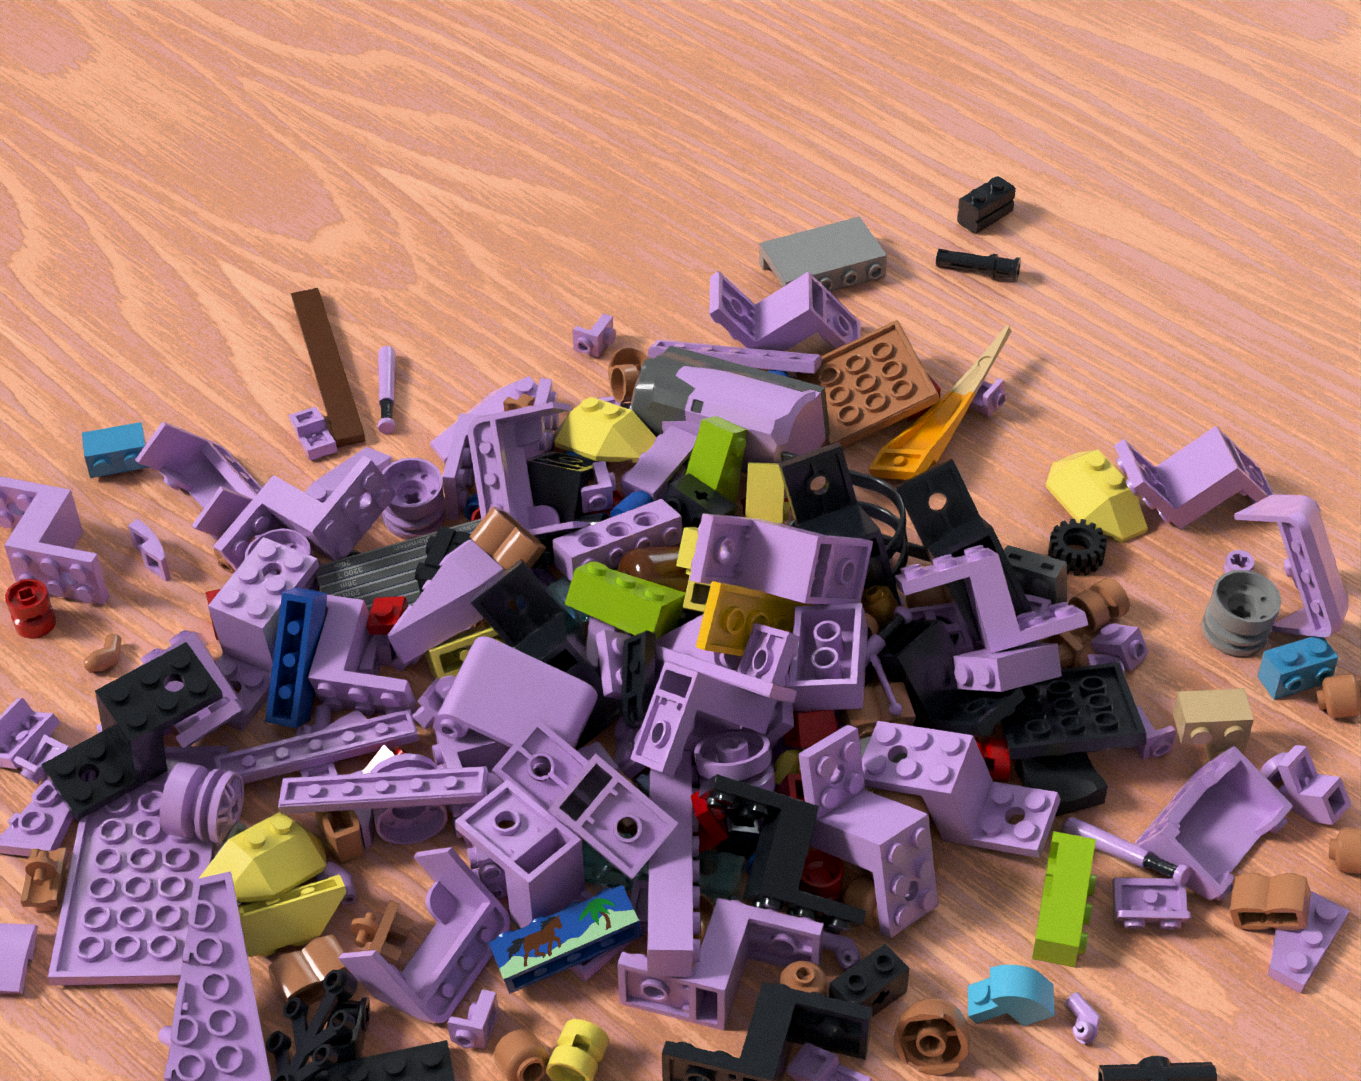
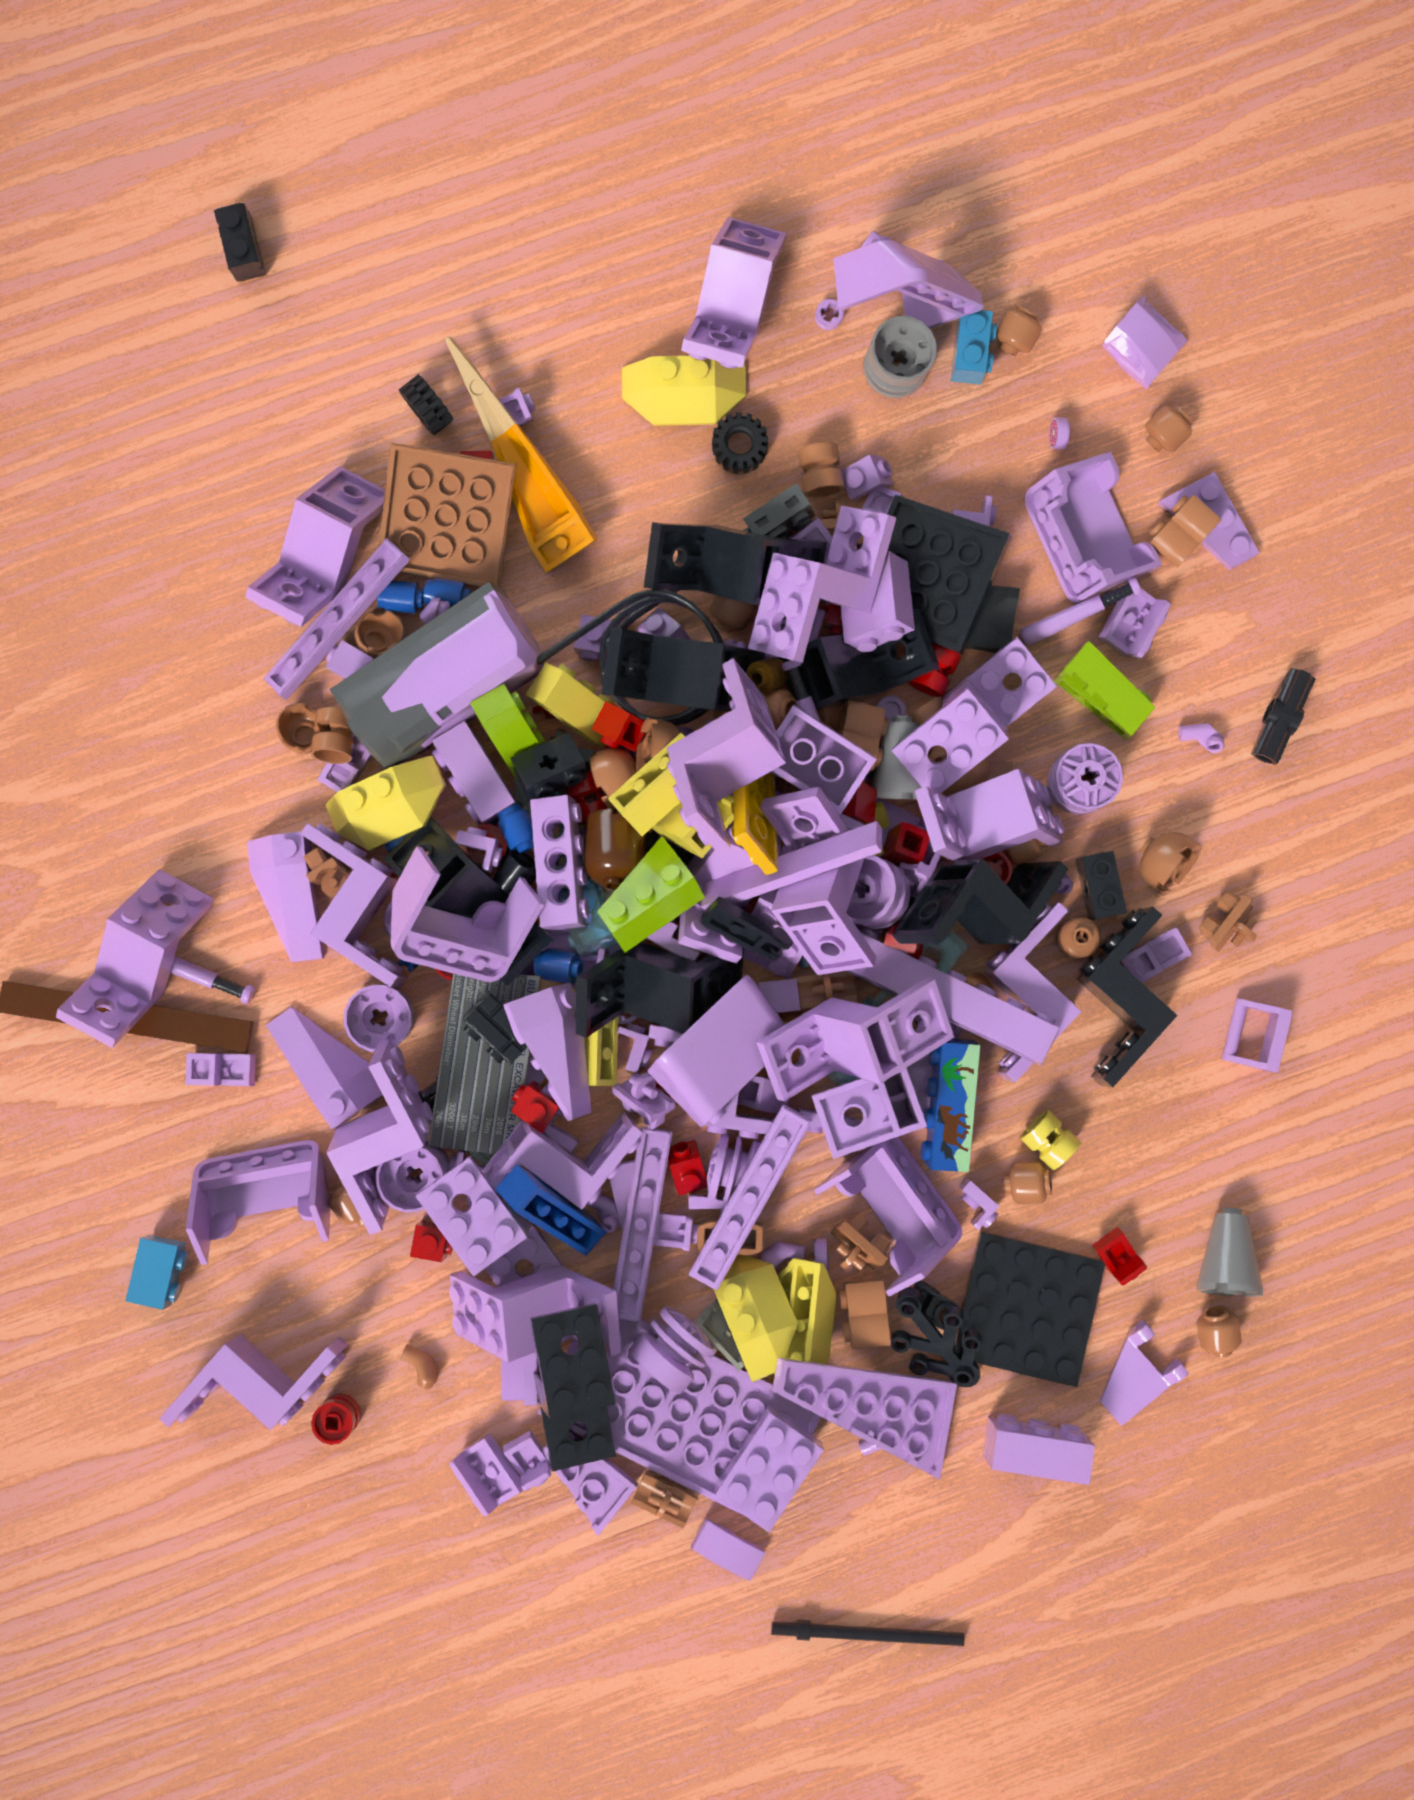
camera: 60 degrees left, 40 degrees up
lavender slope [128,518,171,581] -> none
nougat brick [469,507,546,571] -> none
lavender bracket [572,314,616,358] -> none
light grey panel [759,216,887,292] -> none
lavender hinge [870,654,903,716] -> none
black pin [936,248,1021,282] -> none
medium azure brick [968,965,1055,1027] -> none
tan brick [1173,688,1254,761] -> none
lavender brick [1277,745,1351,825] -> none
none -> lavender bracket [56,869,214,1048]
none -> black tyre [398,374,454,435]
none -> lavender brick [715,1405,824,1532]
none -> lavender tile [814,1238,829,1270]
none -> lavender wheel [1047,743,1123,815]

